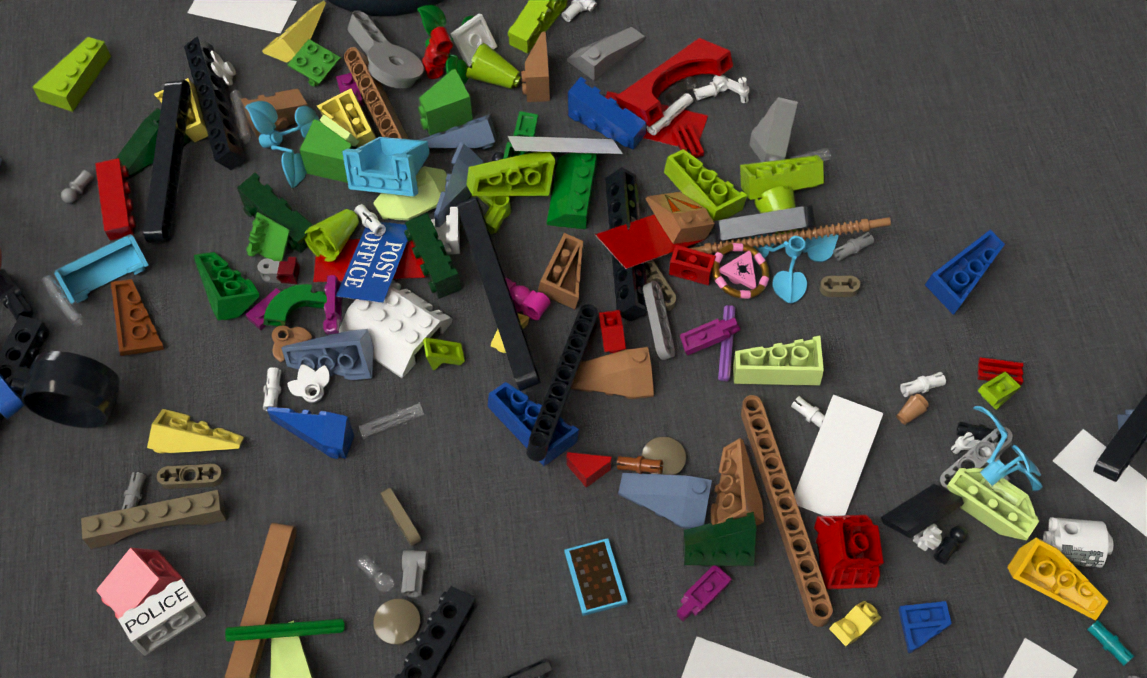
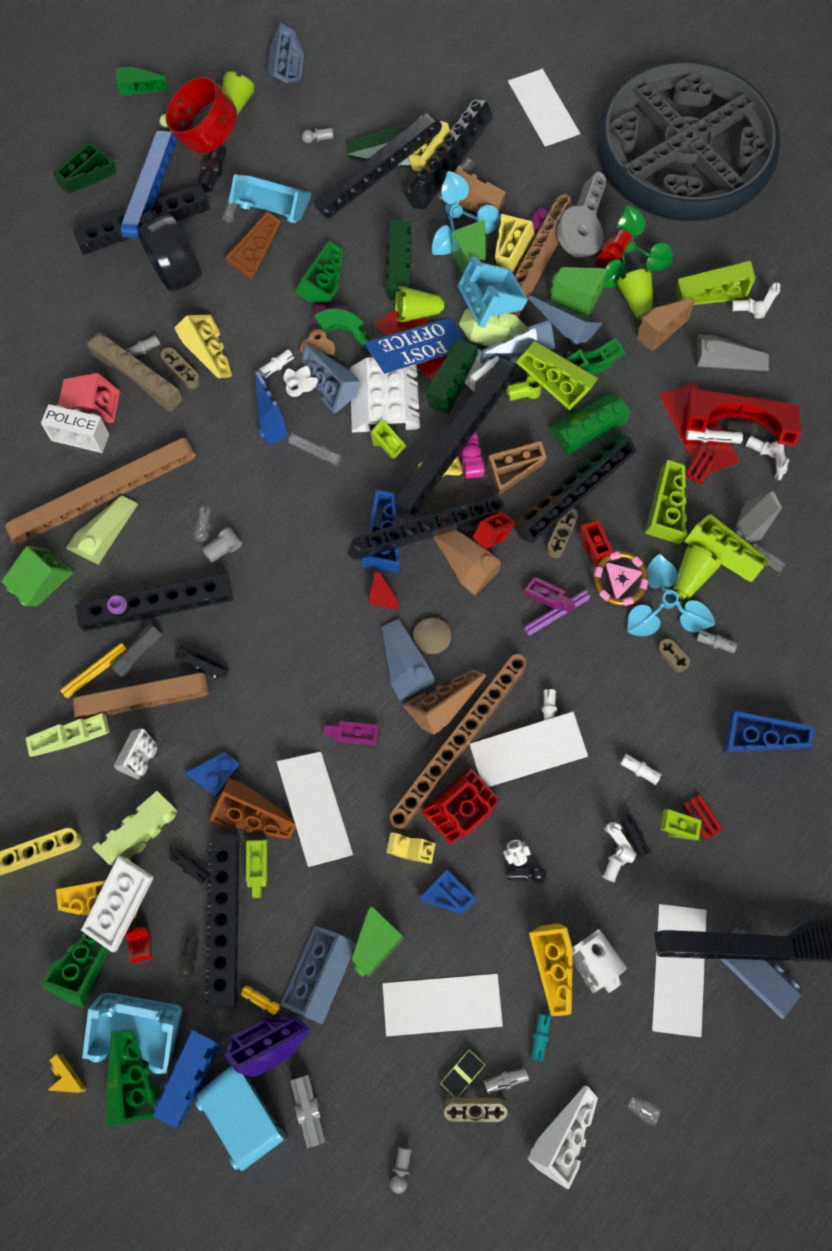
camera: 50 degrees right, 10 degrees up
lime wedge [33,37,111,112] -> none
red brick [95,158,136,241] -> none
white plate [211,51,236,86] -> none
green axle [225,619,345,642] -> none
bright green hinge [246,212,290,261] -> none
leg [257,257,300,284] -> none
light yellow wedge [262,0,326,63] -> none
bright green hinge [287,39,341,87] -> none
yellowish green tile [320,115,359,147] -> none
magenta hinge [323,275,342,335] -> none
white pin [354,204,386,236] -> none
dark tan dish [373,599,421,646] -> none
dark tan beam [380,488,421,547] -> none
white plate [450,14,498,67] -> none
white sticker [508,136,623,154] -> none
tile [564,538,627,616] -> none
blue wedge [568,77,646,150] -> none
red sticker [595,214,704,269] -> none
dark orange pin [617,456,663,474] -> none
light grey beam [643,281,675,360] -> none
medium nougat slope [646,192,715,244] -> none
dark green wedge [683,512,756,566] -> none
medium nougat hose [689,217,891,255] -> none
beam [713,205,815,242] -> none
yellowish green wedge [733,336,824,385] -> none
black tile [881,484,964,538] -> none
medium nougat cone [896,393,929,425] -> none
light grey beam [940,427,1013,491] -> none
yellowish green wedge [947,468,1039,540] -> none
medium azure plant [973,406,1043,491] -> none

